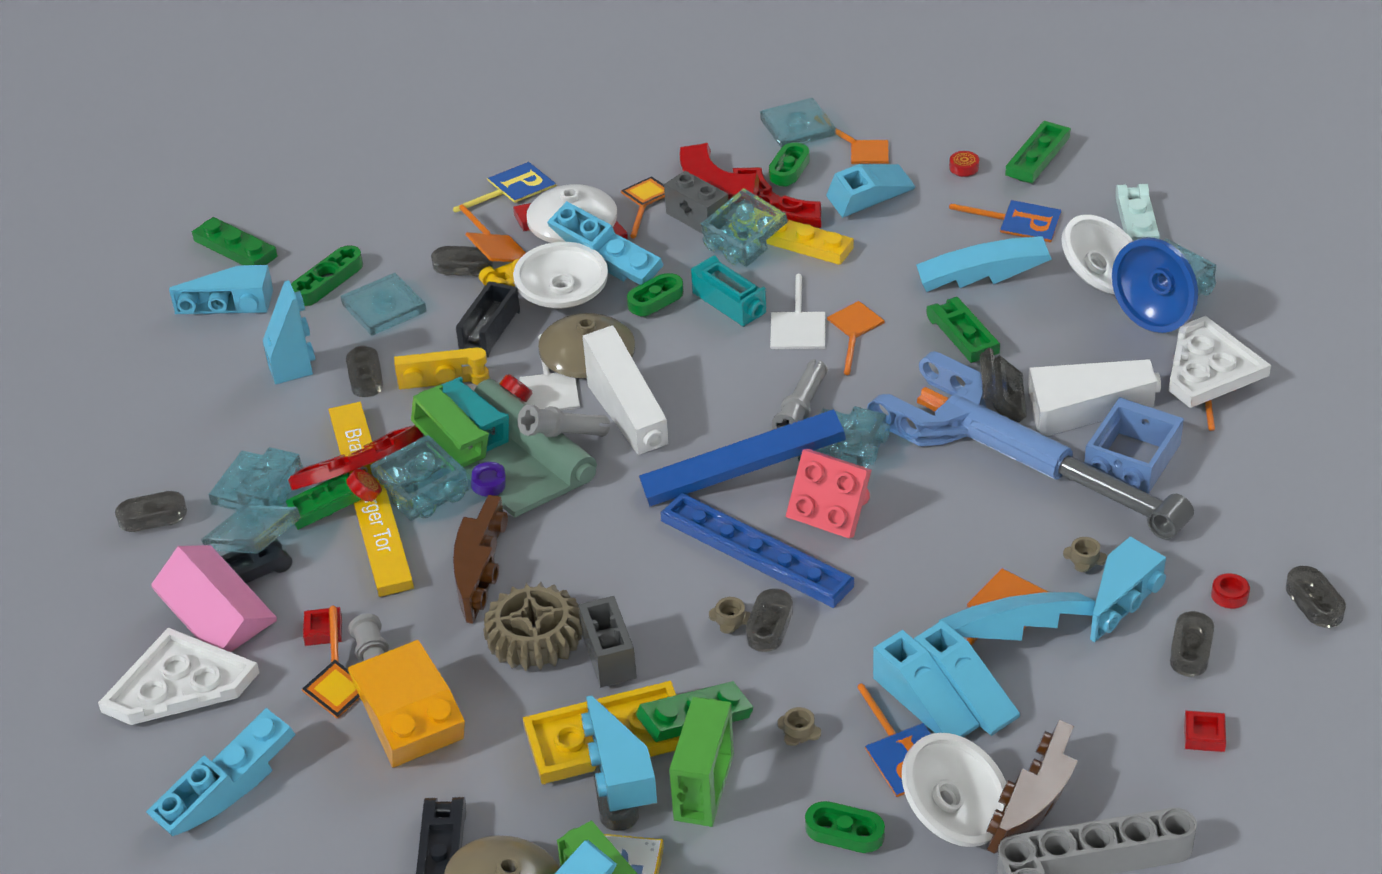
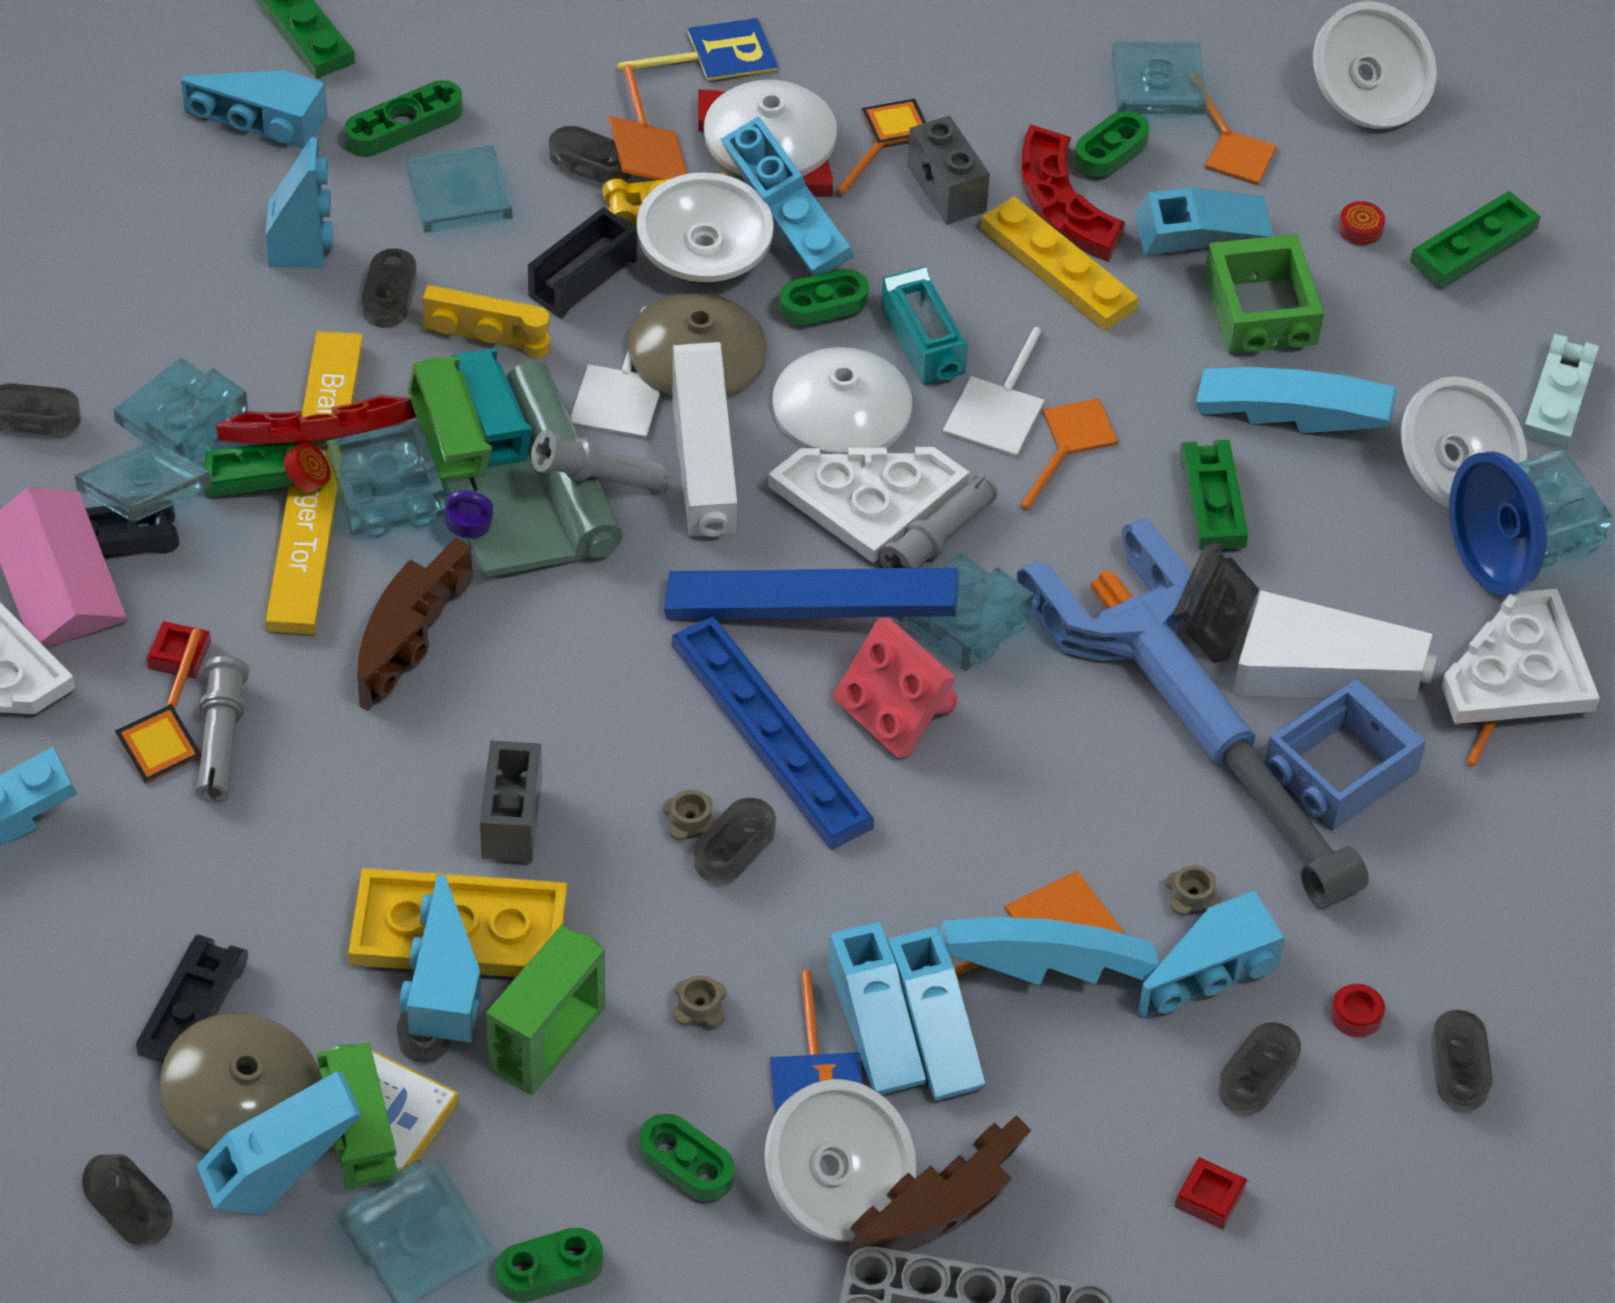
camera: 15 degrees right, 10 degrees up
light orange slope [348,640,465,768] -> none
dark tan gear [483,582,583,671] -> none
red tile [499,374,533,402] -> none
green plate [636,681,754,742] -> none
red tile [679,143,759,202] -> none
clear light blue plate [700,188,788,267] -> none
blue piece [949,200,1062,242] -> none
none -> white plate [768,447,970,563]
none -> white dish [772,347,912,454]
none -> bright green window [1204,234,1324,354]
none -> white dish [1313,1,1437,129]

